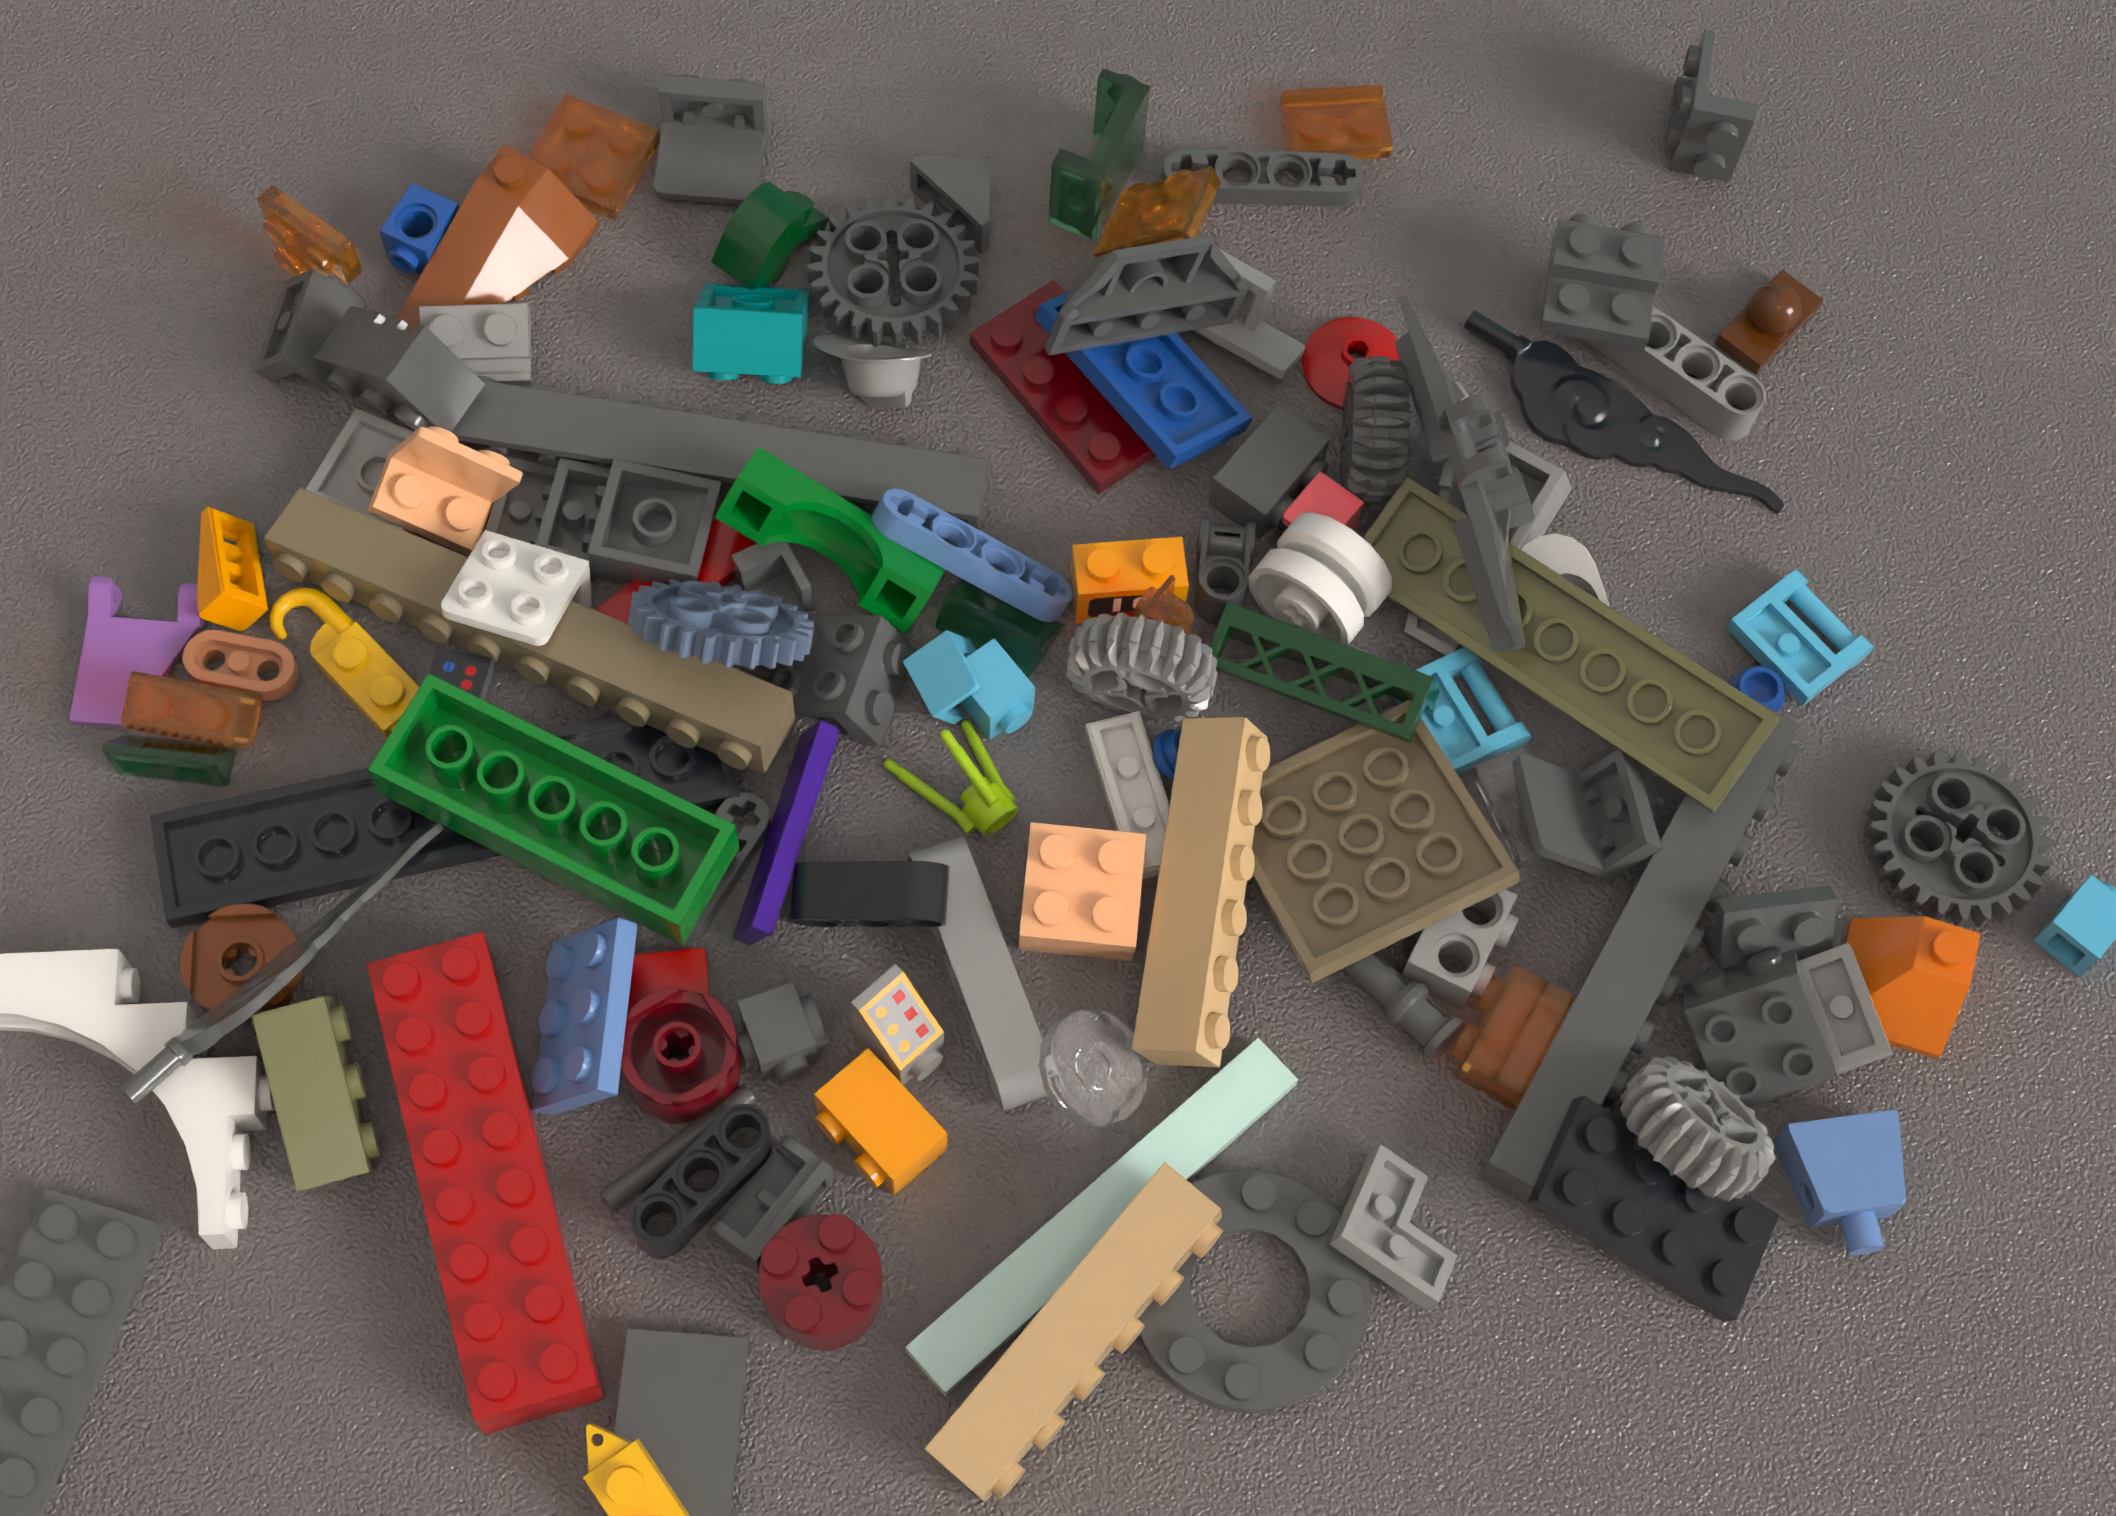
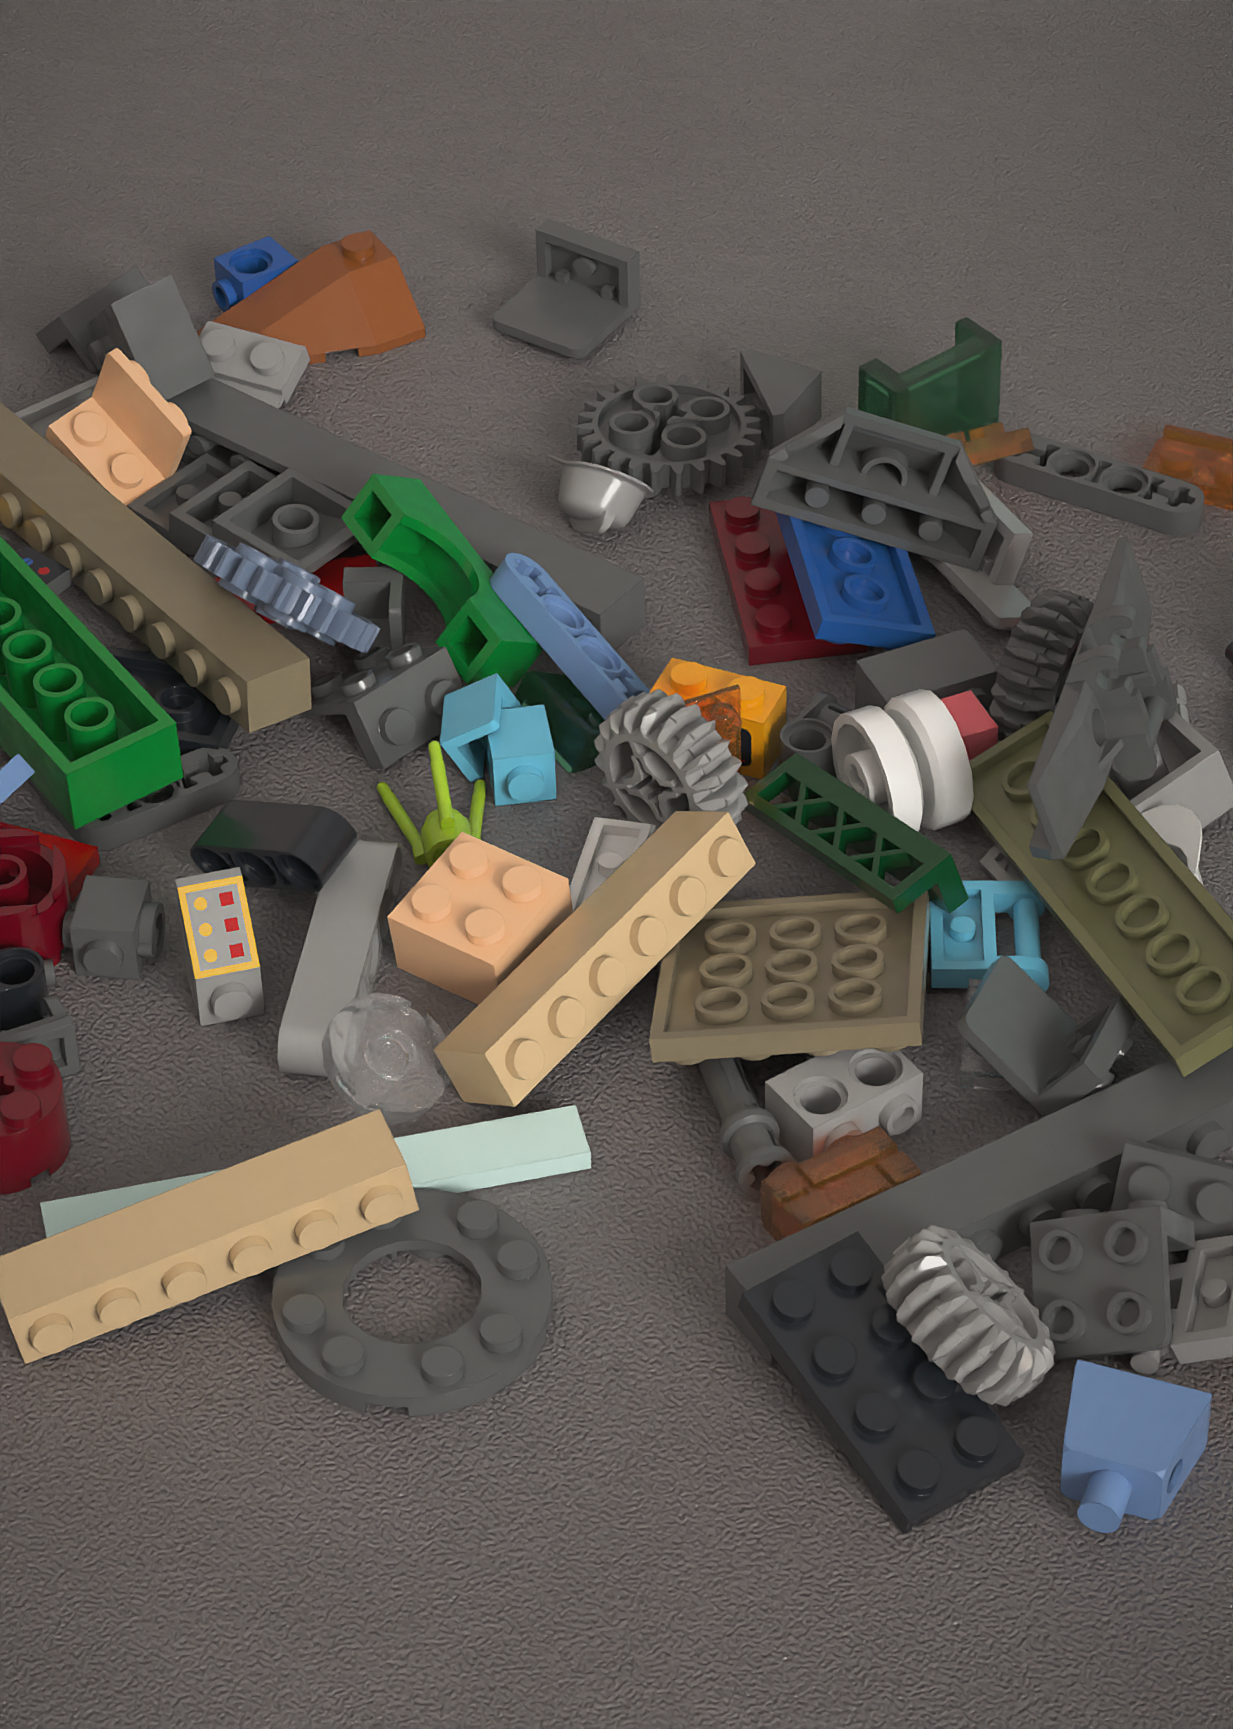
camera: 35 degrees right, 25 degrees down
clear orange plate [257,185,363,285] -> none
white bracket [441,530,592,646] -> none
clear orange plate [528,94,660,221] -> none
teal slope [693,283,811,384] -> none
dark green brick [711,181,829,290] -> none
dark purple tile [732,720,839,945] -> none
light orange brick [814,1048,947,1196] -> none
light grey plate [1329,1144,1458,1311] -> none

